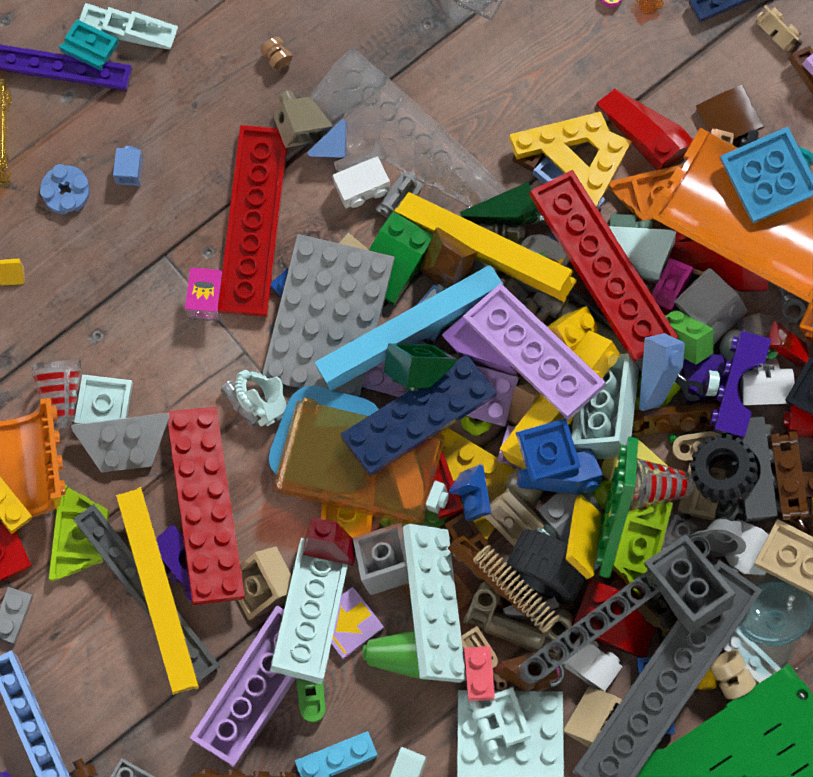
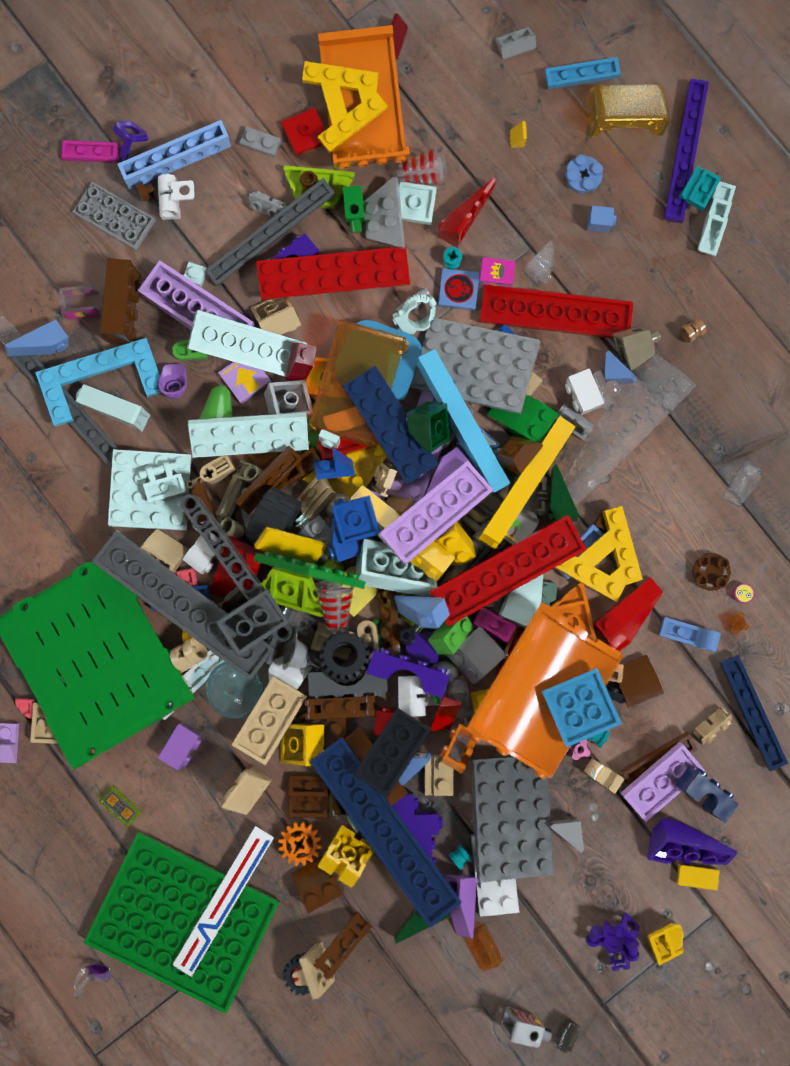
camera: 85 degrees right, 10 degrees up
yellow tile [116,487,199,695] -> none
coral plate [464,646,495,701] -> none
tan piece [473,545,559,633] -> none
light aqua tile [704,370,720,396] -> none
none -> white piece [158,174,195,220]
none -> medium lavender cap [158,364,187,400]
none -> coral tile [175,568,198,587]
none -> light aqua plate [184,262,207,287]
none -> light grey hinge [248,191,288,218]
none -> reddish brown plate [300,171,318,189]
none -> green torso [343,185,365,234]
none -> tan plate [372,462,397,497]
none -> red wedge [437,178,496,248]
none -> tile [438,268,479,311]
none -> teal wheel [443,247,462,270]
none -> yellow plate [470,689,489,712]
none -> clear slope [522,240,554,287]
none -> medium blue plate [658,617,721,652]
none -> reddish brown dish [692,553,731,591]

